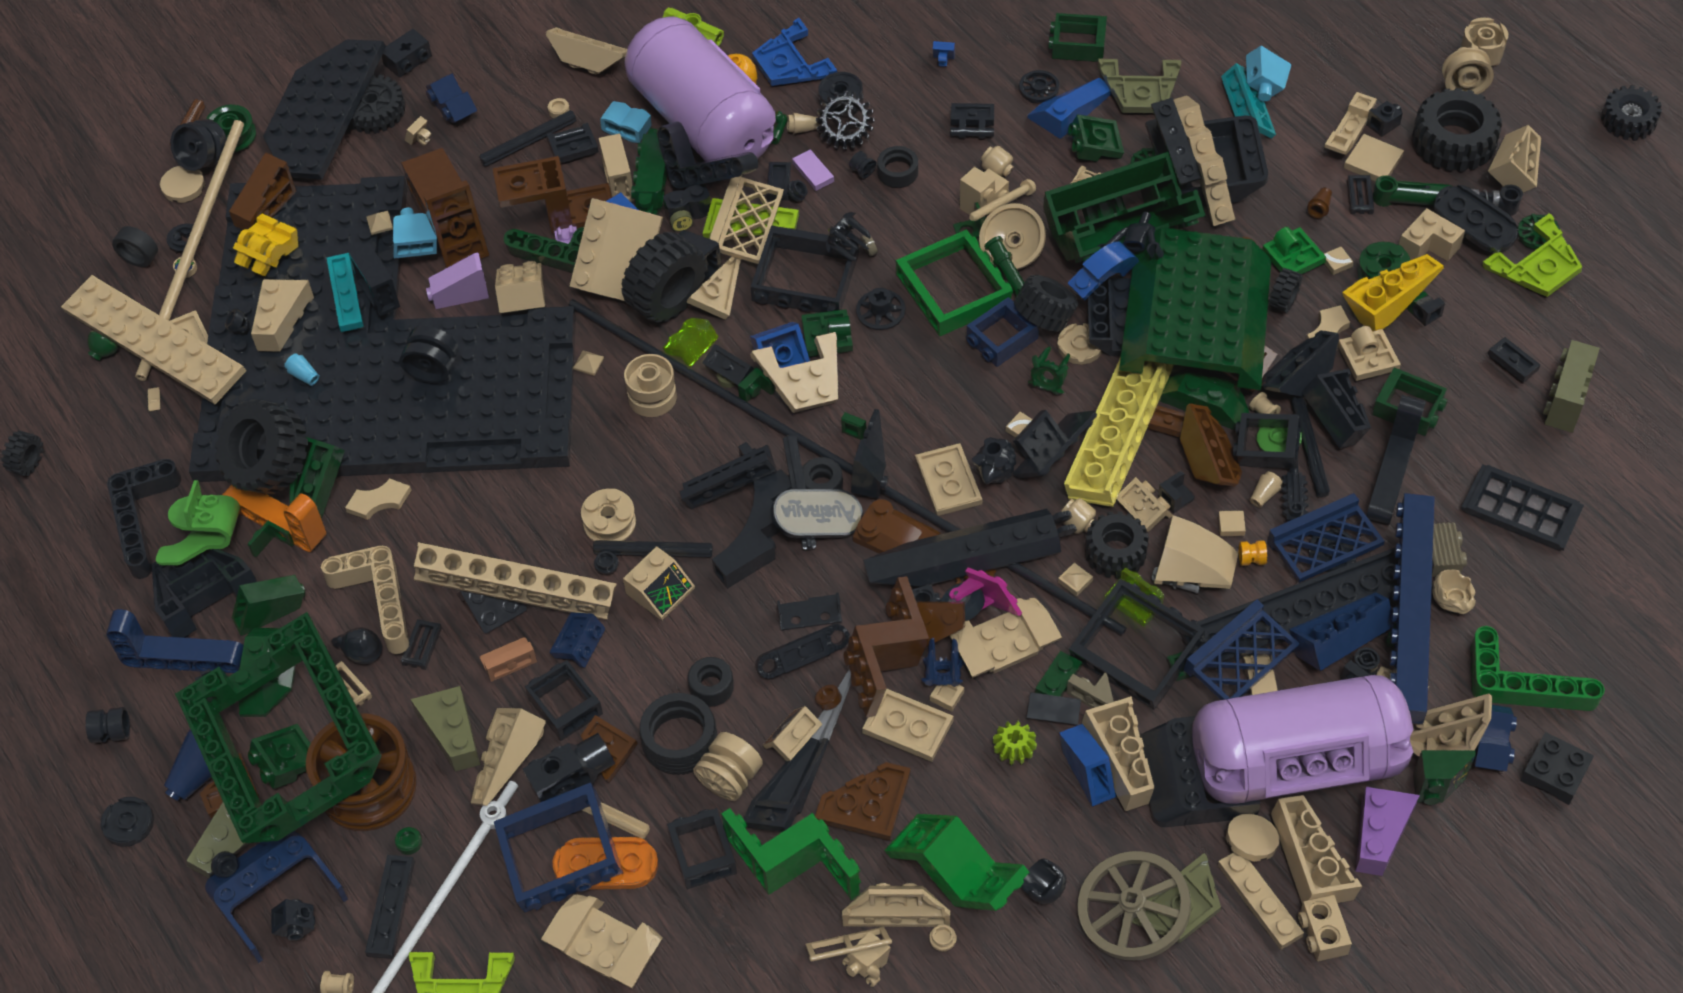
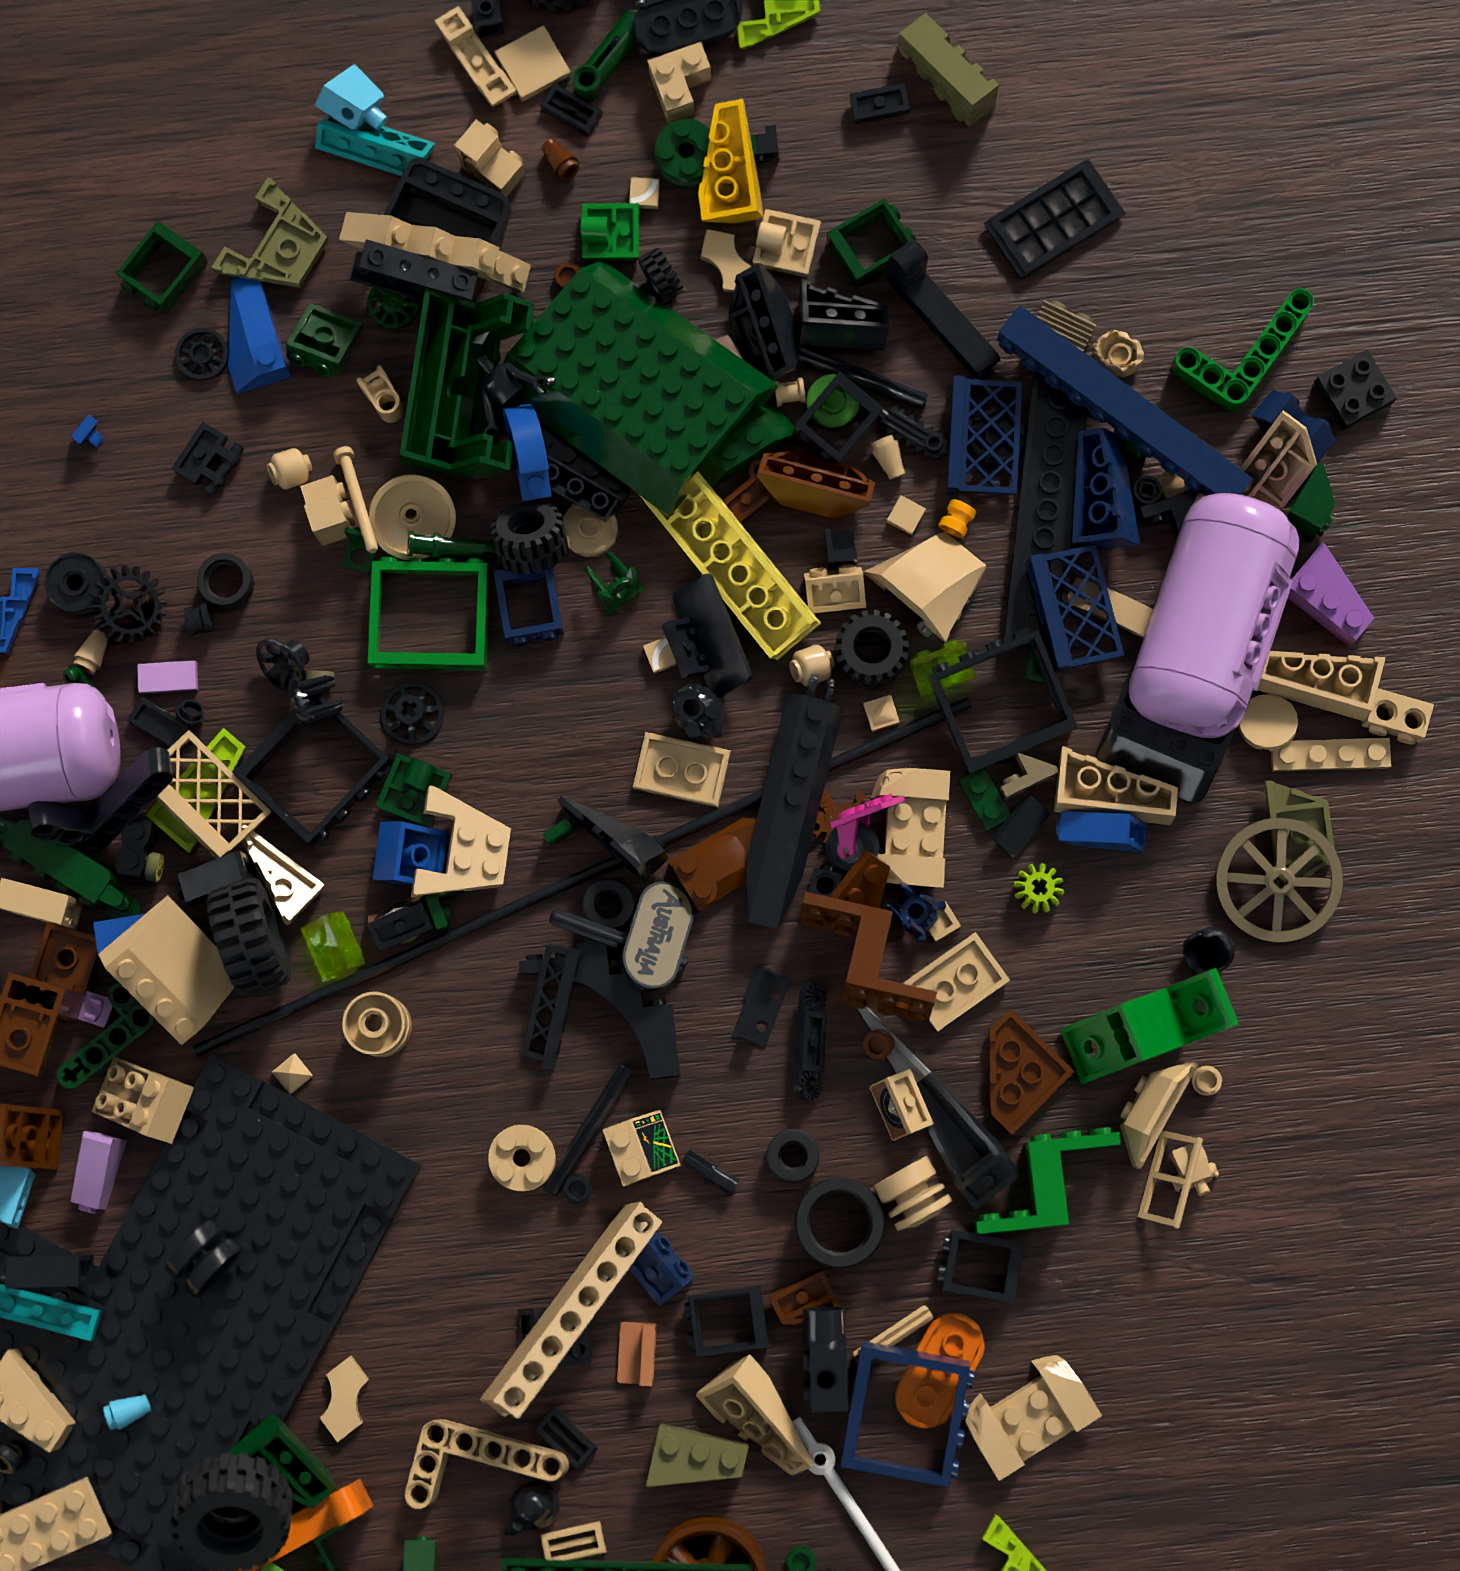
camera: 55 degrees left, 25 degrees up
none -> black wheel [256,638,309,693]
none -> tan brick [455,120,525,197]
none -> black axle [682,1150,740,1196]

